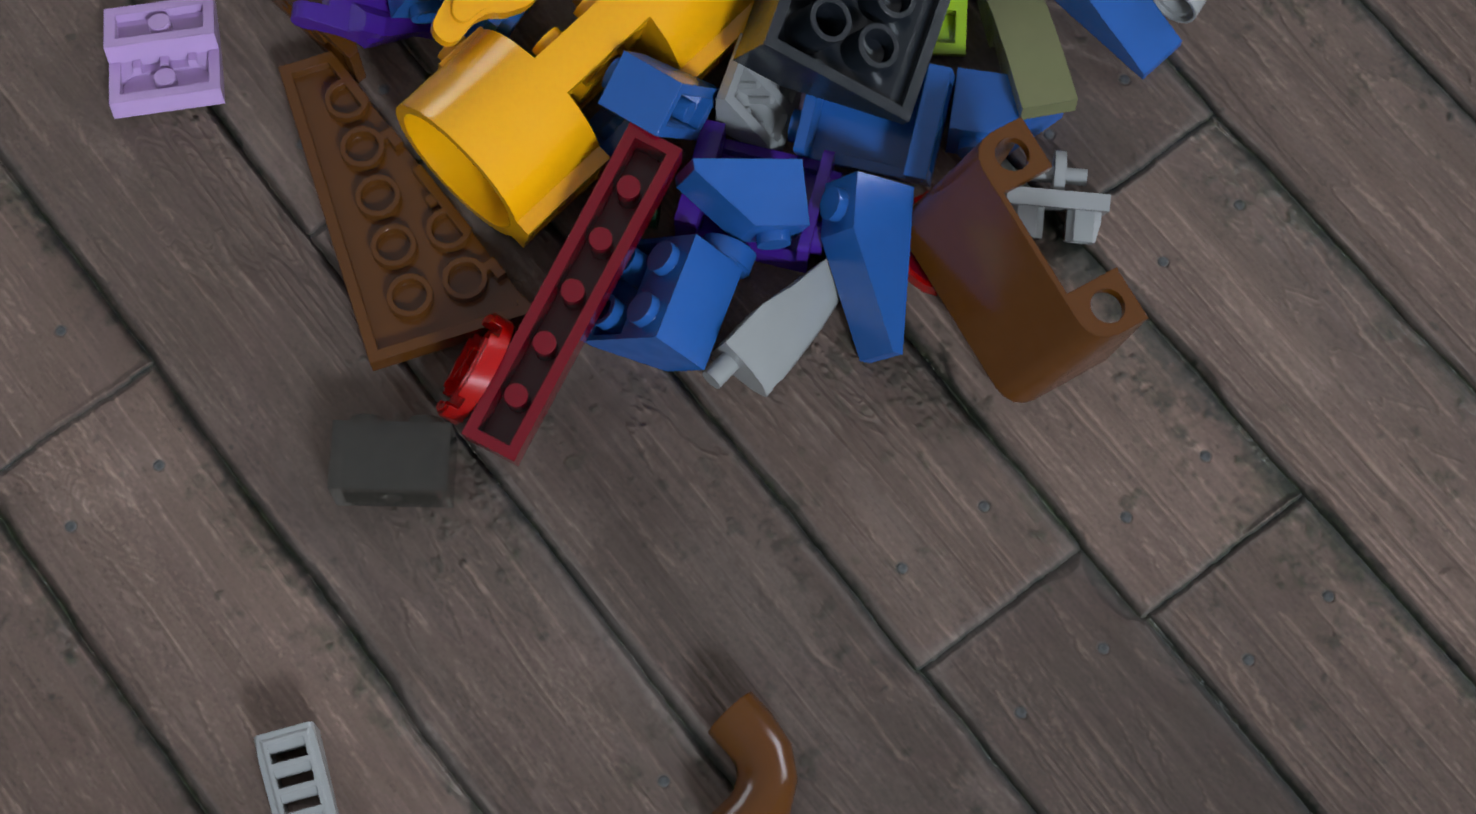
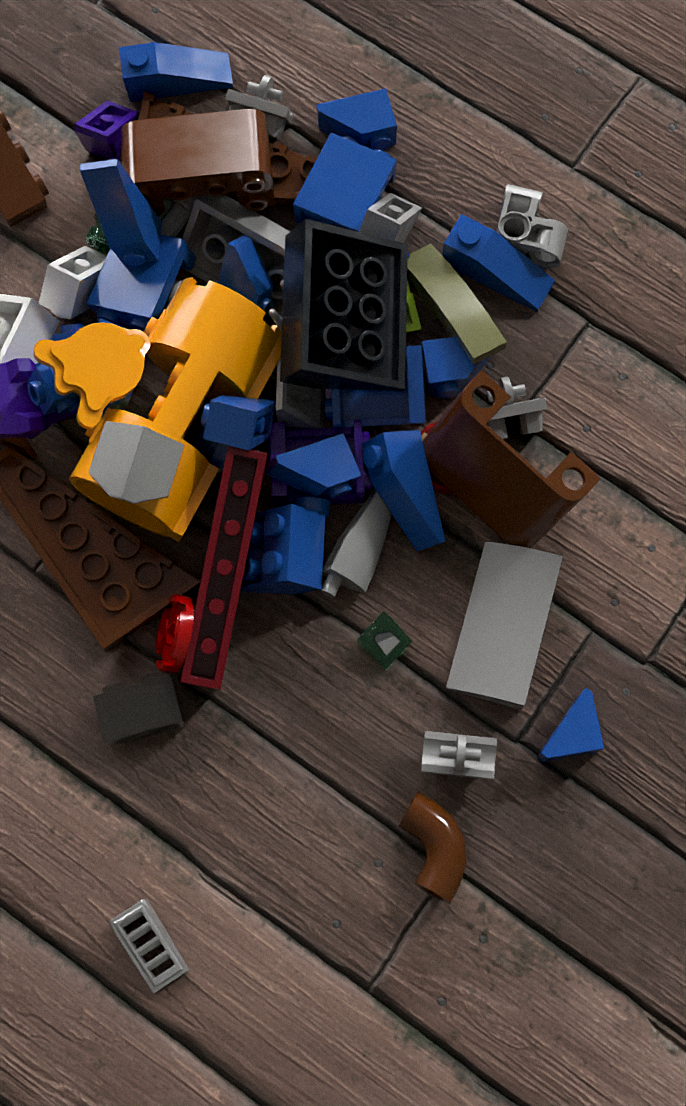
camera: 15 degrees left, 5 degrees up
none -> light grey slope [89,421,184,504]
none -> clear green slope [357,611,412,670]
none -> light grey hips [421,731,497,780]
none -> light grey slope [446,542,563,710]
none -> blue slope [536,688,604,762]

